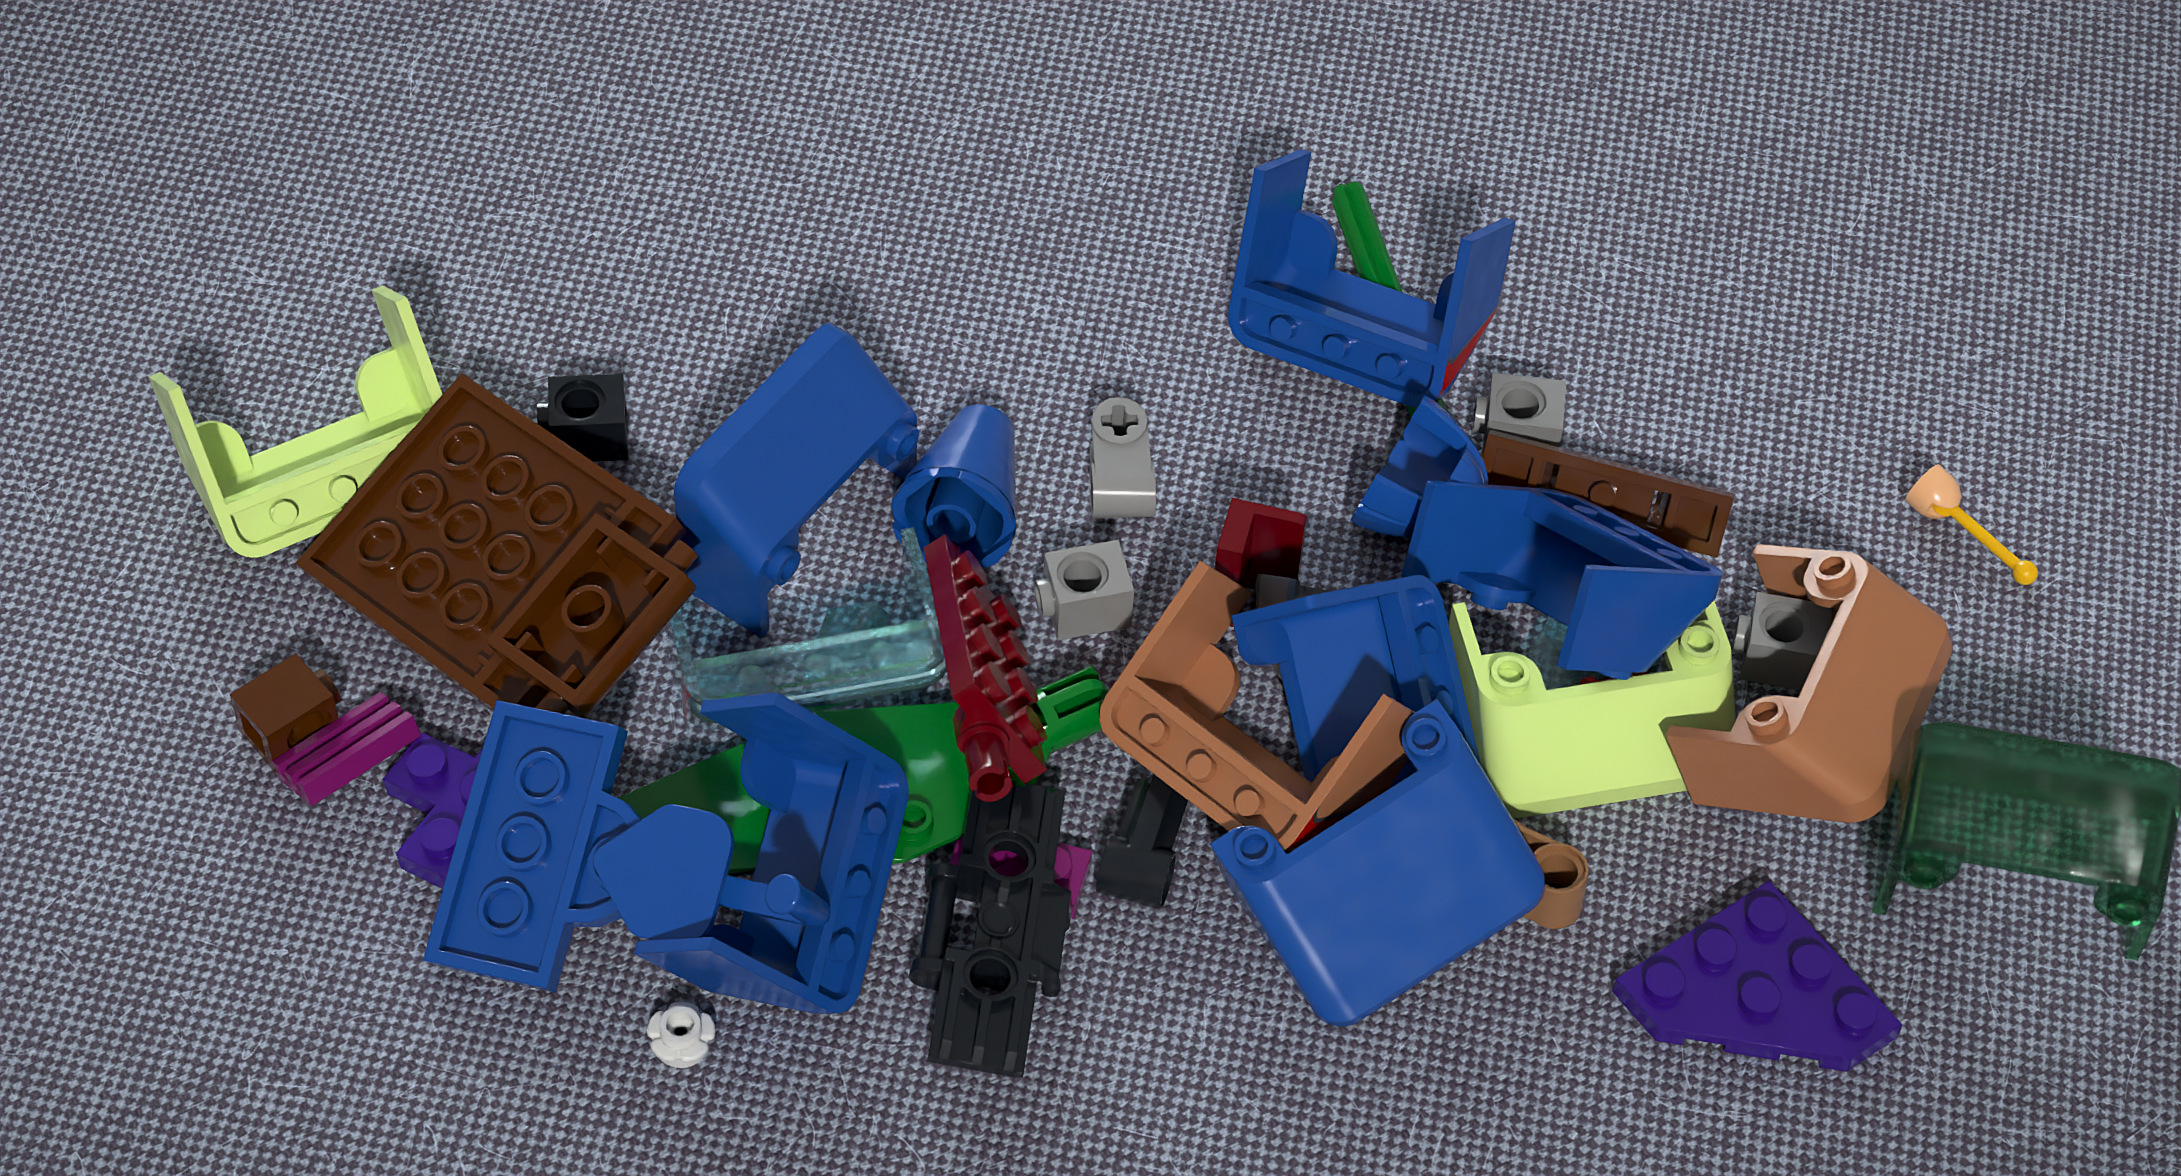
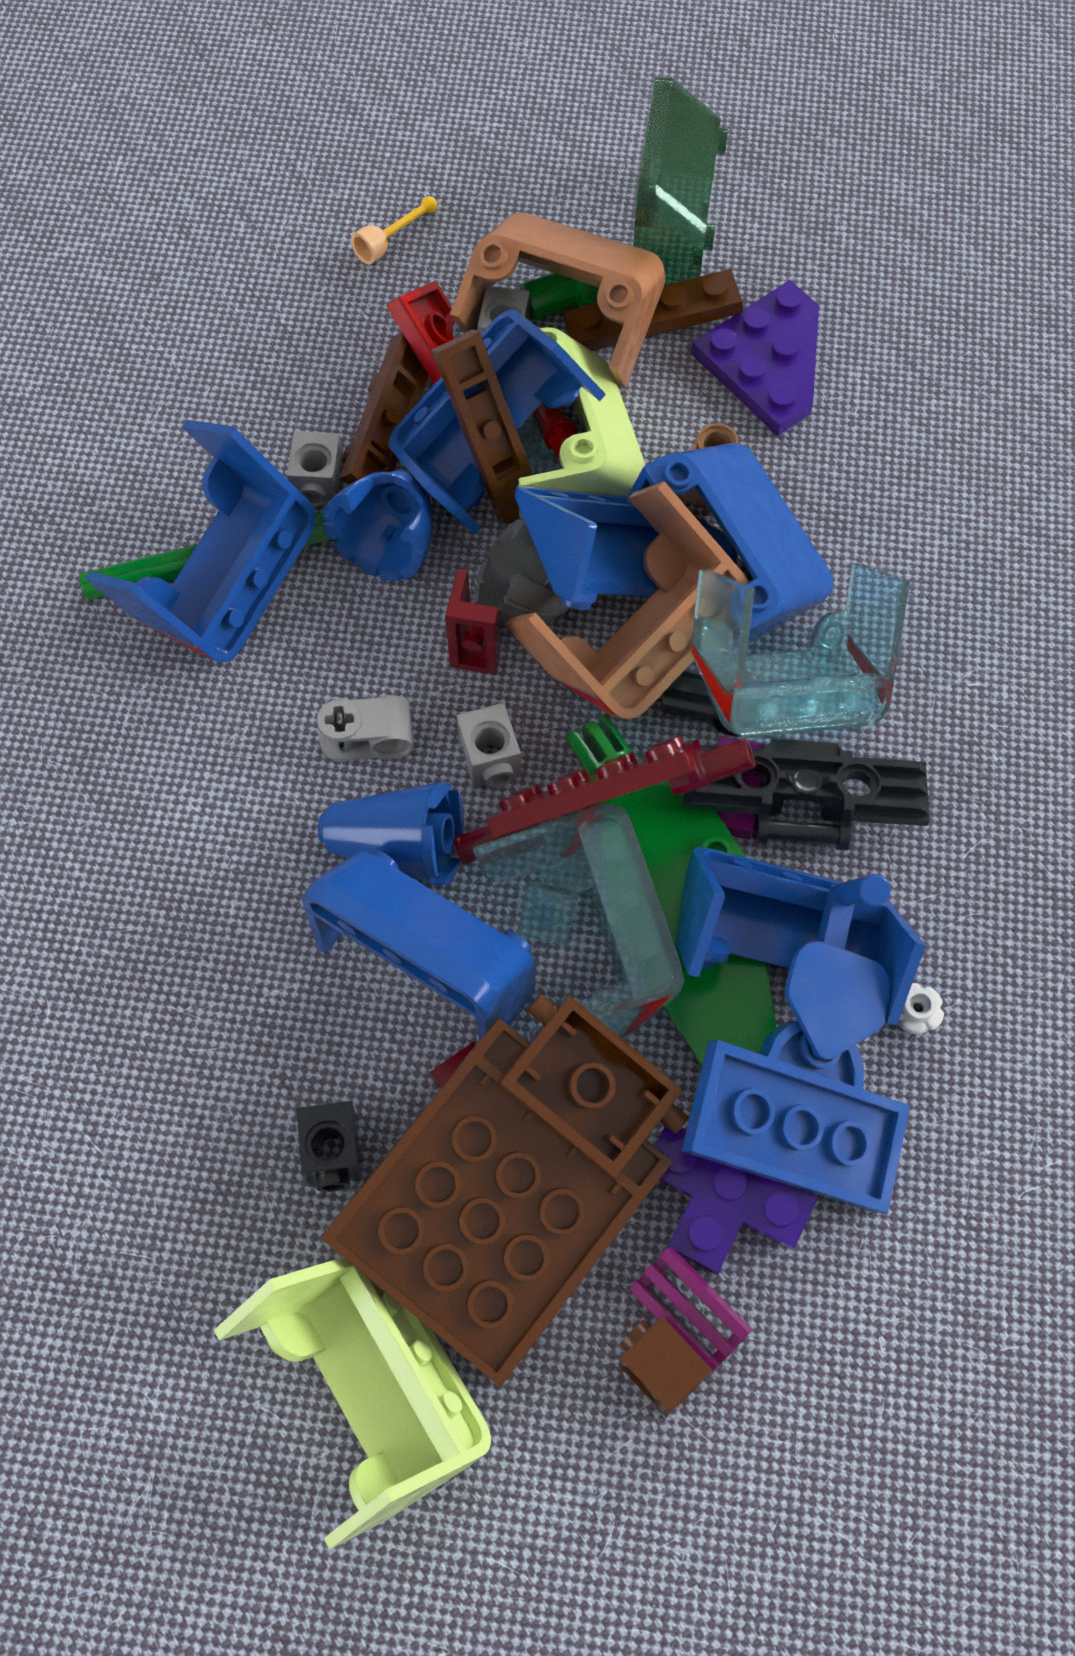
camera: 90 degrees left, 10 degrees up
none -> red tile [386,281,455,384]
none -> reddish brown hinge [431,329,533,524]
none -> reddish brown plate [563,269,743,351]
none -> clear light blue windscreen [691,563,910,738]

